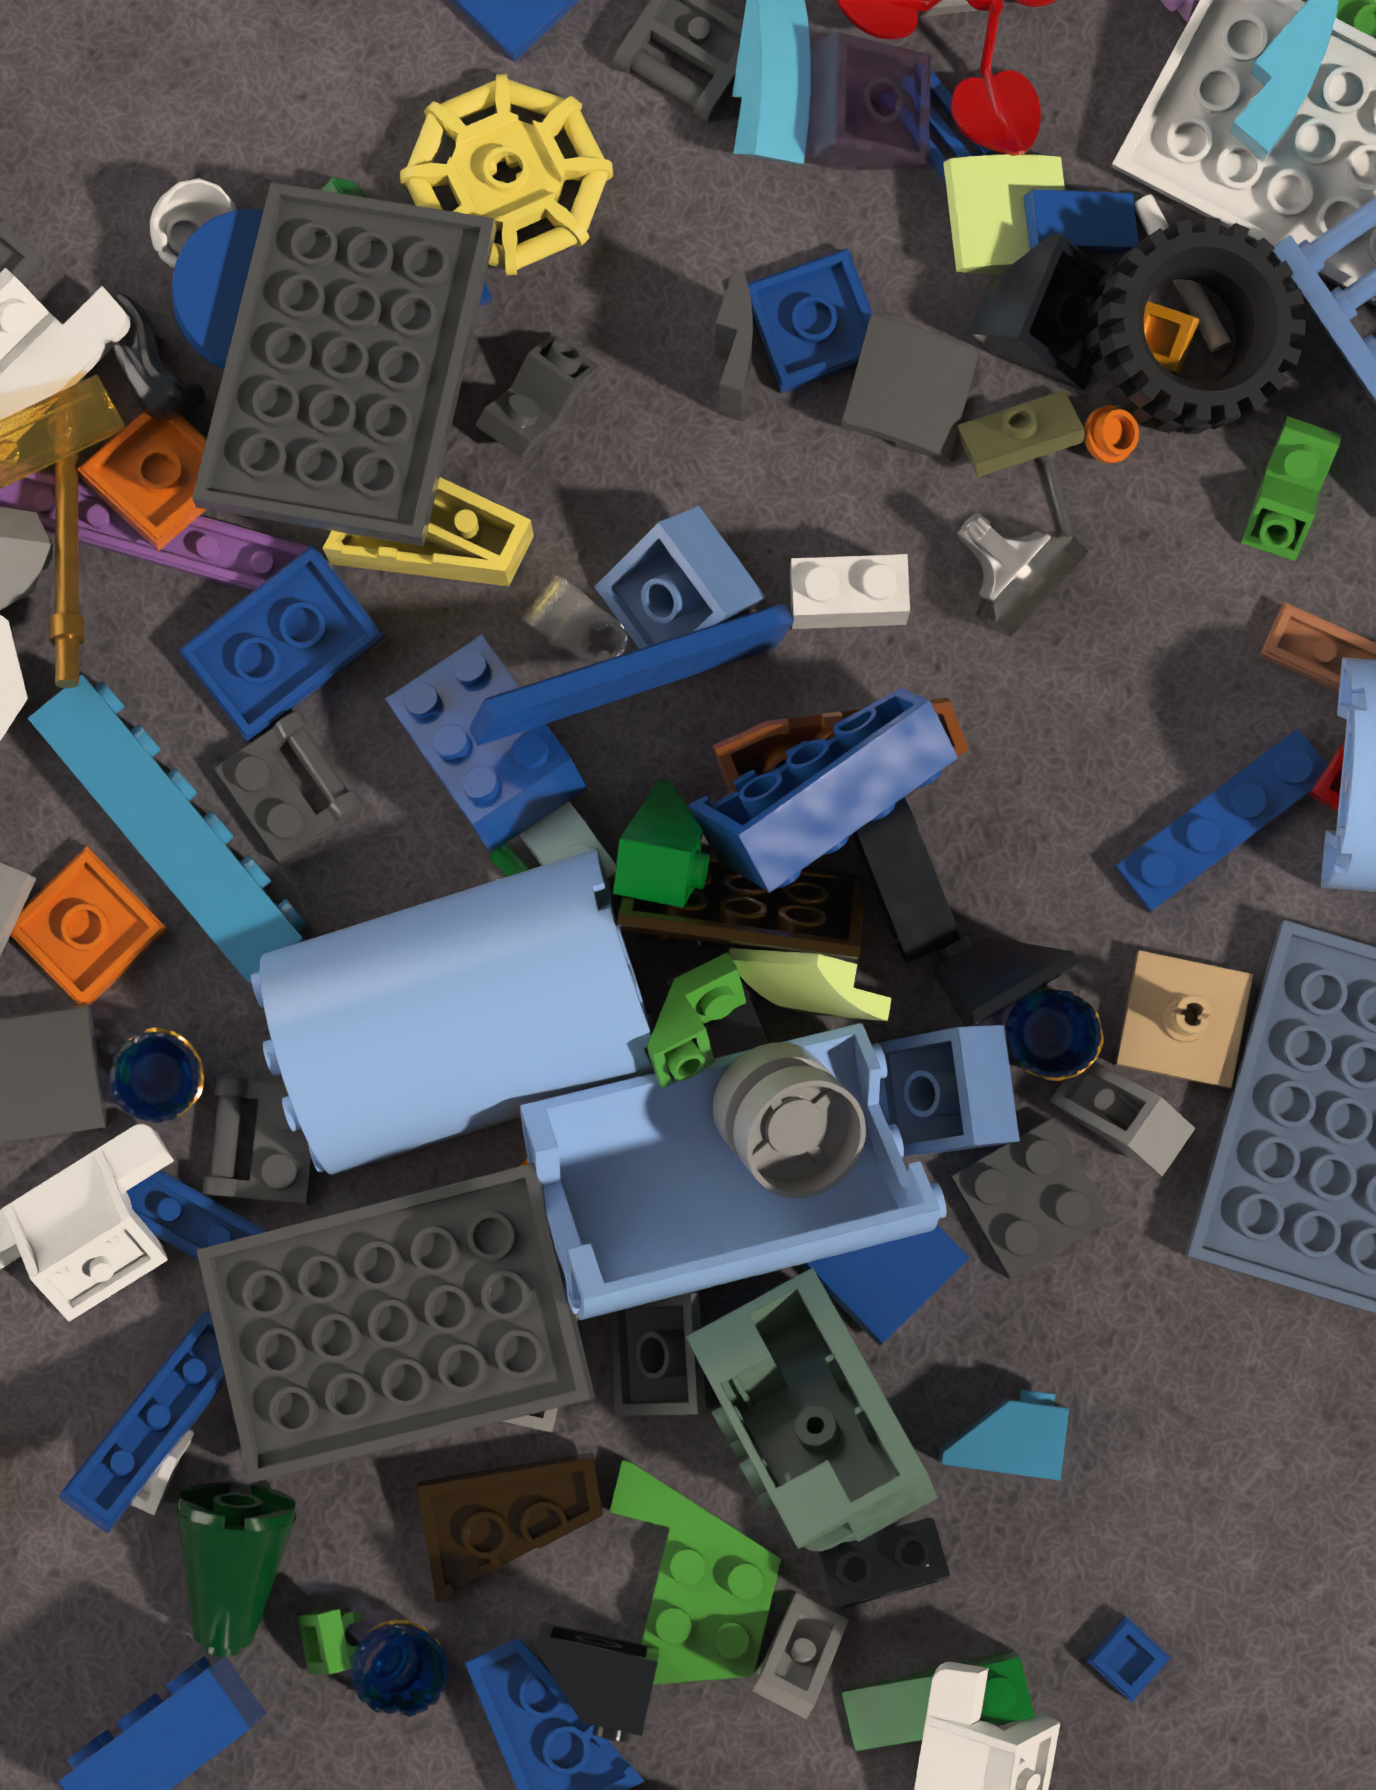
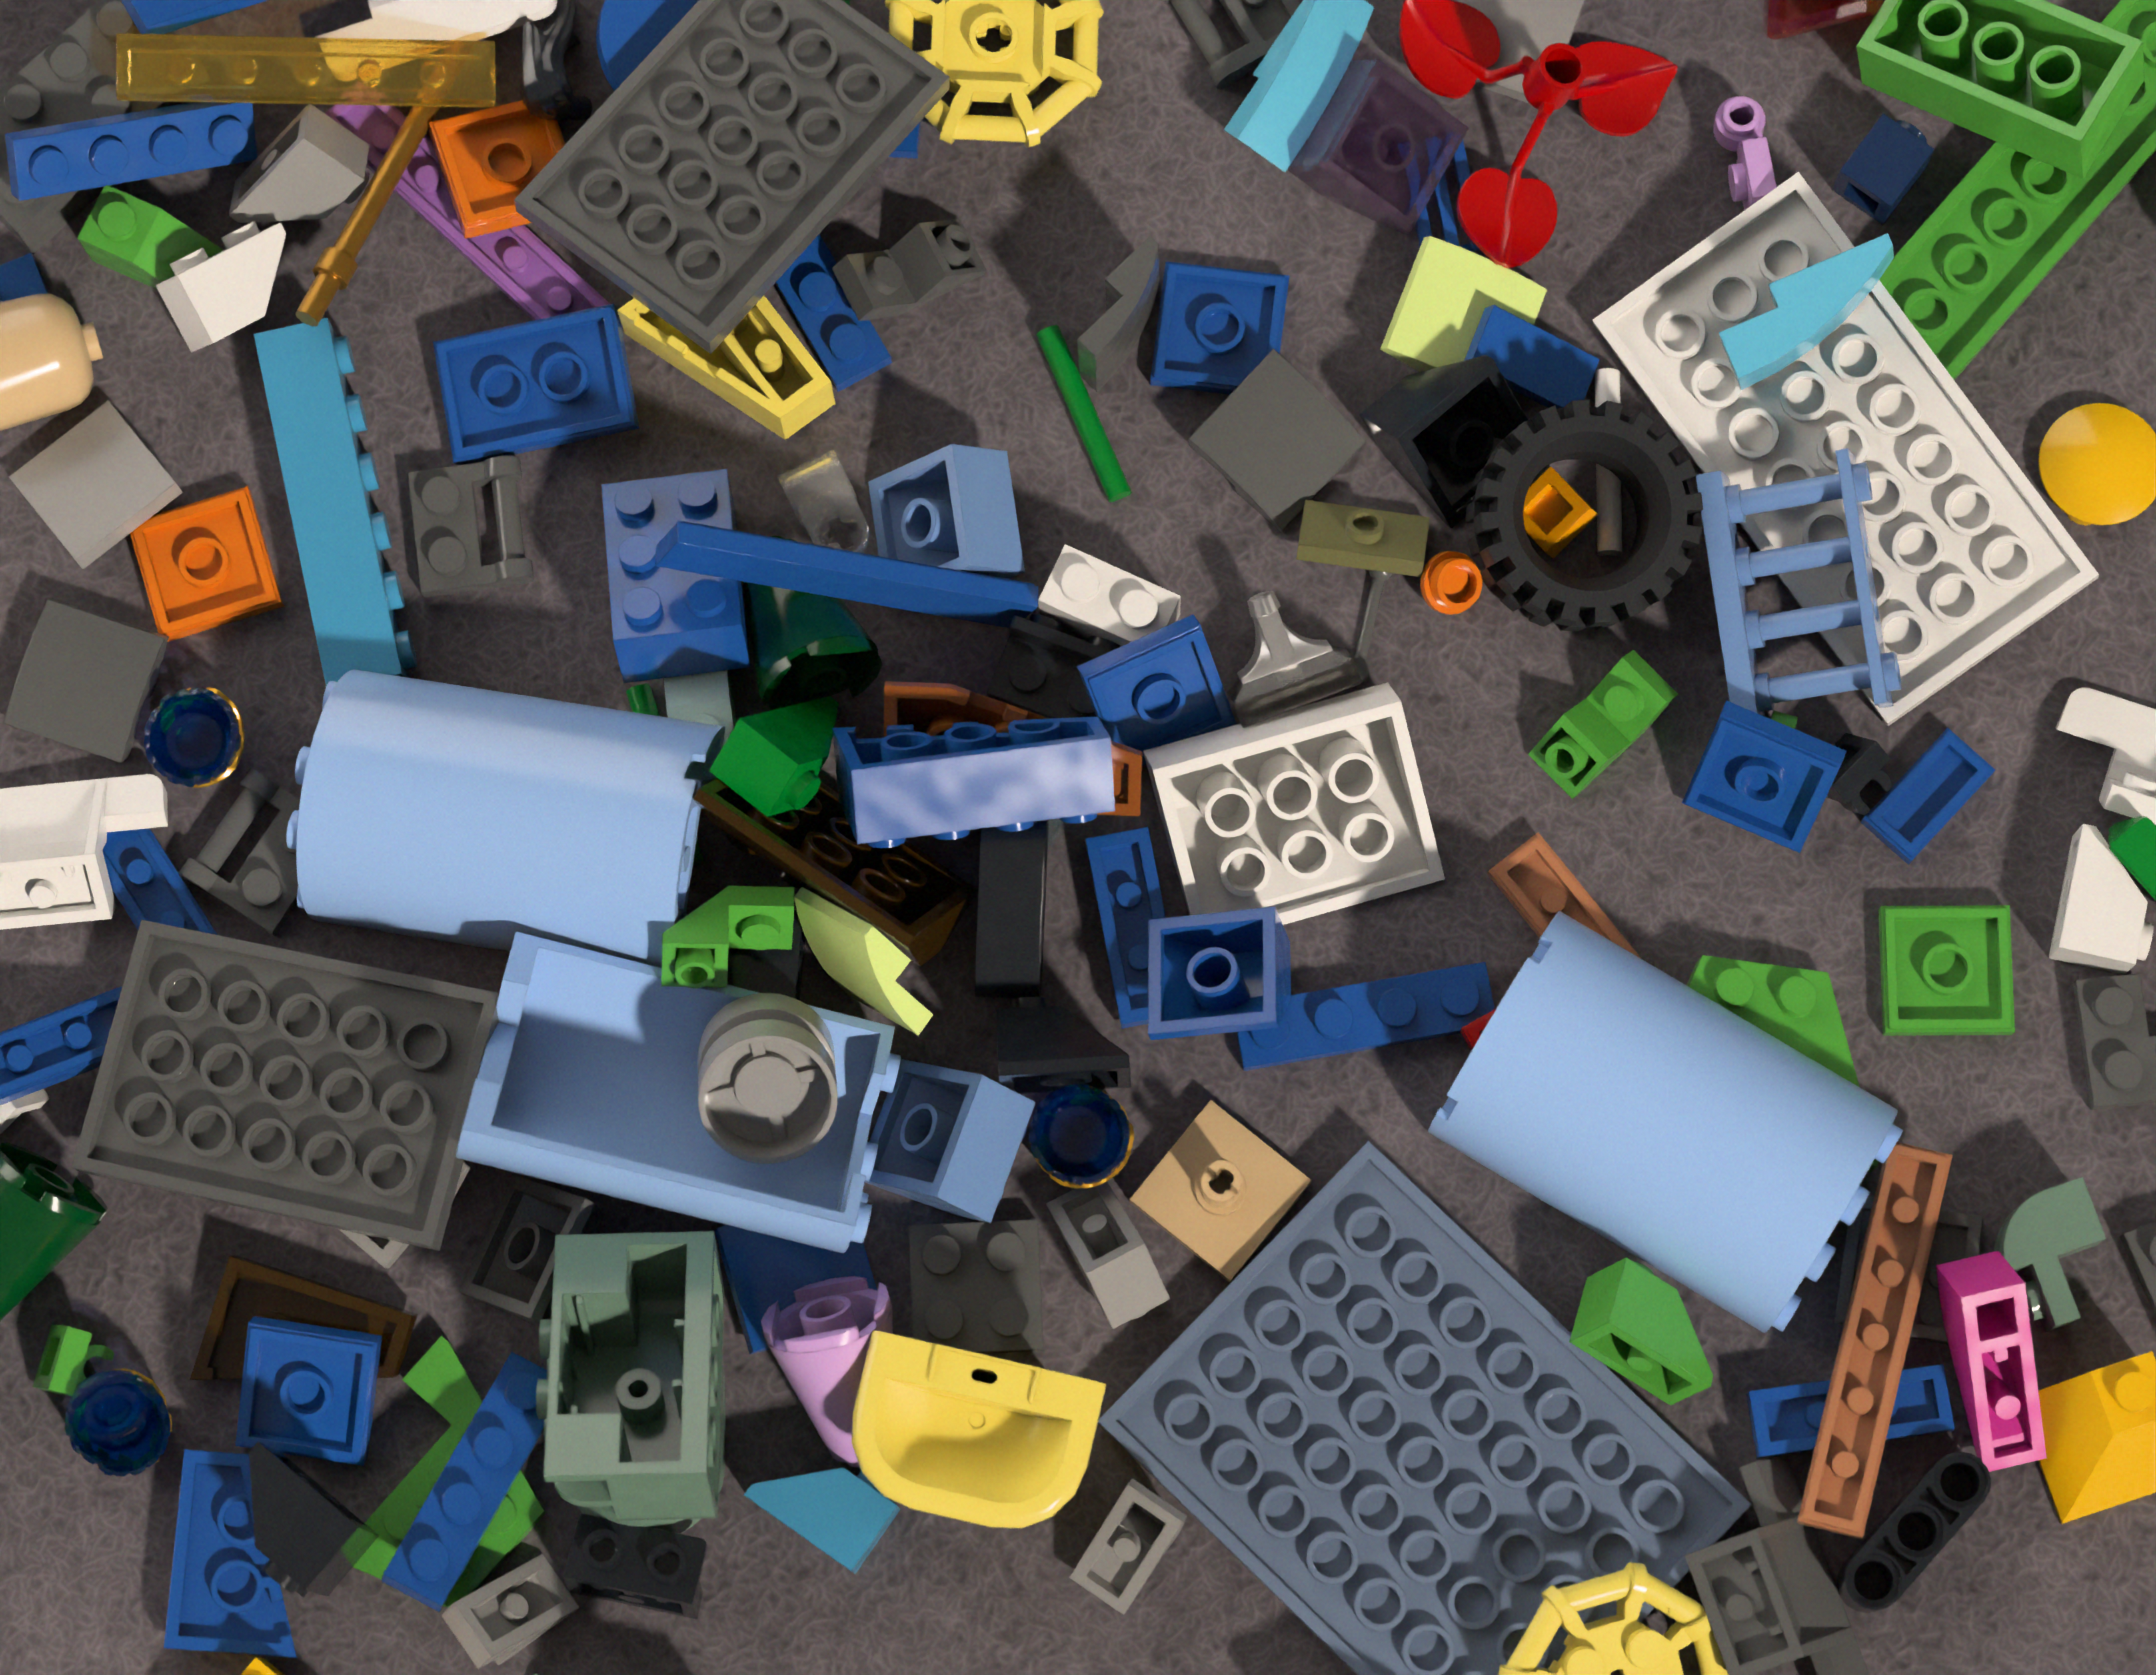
camera: 30 degrees right, 5 degrees down
none -> blue tile [235,1316,382,1466]
none -> blue plate [381,1351,547,1613]
none -> dark green cone [744,536,882,710]
none -> lavender cone [761,1276,893,1467]
none -> blue plate [775,234,892,392]
none -> light yellow piece [852,1330,1106,1528]
none -> black bracket [987,614,1121,719]
none -> green bar [1036,325,1132,503]
none -> light grey slope [1069,1478,1187,1615]
none -> blue tile [1077,614,1236,766]
none -> blue plate [1085,827,1166,1029]
none -> white slope [1143,682,1445,925]
none -> blue slope [1148,907,1291,1040]

